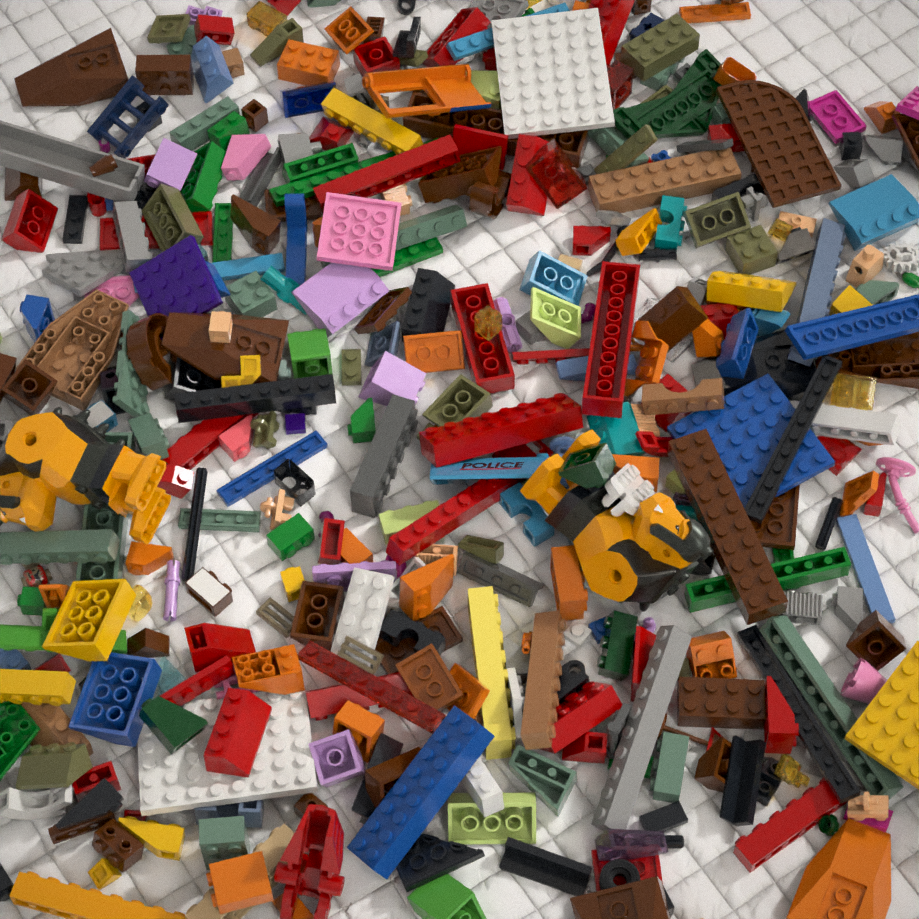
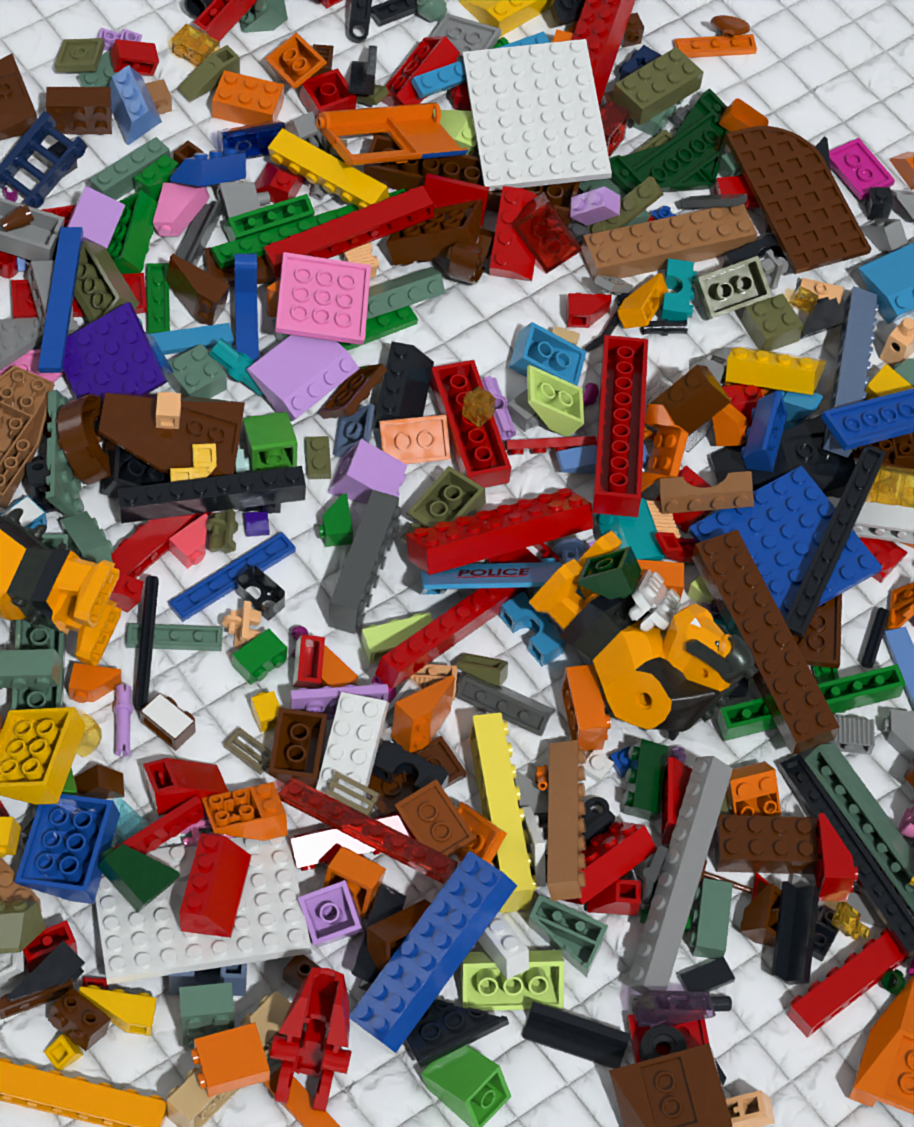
camera: 10 degrees left, 0 degrees up
none -> blue tile [38,227,84,373]
none -> blue slope [170,148,246,187]
none -> lavender brick [570,186,621,226]

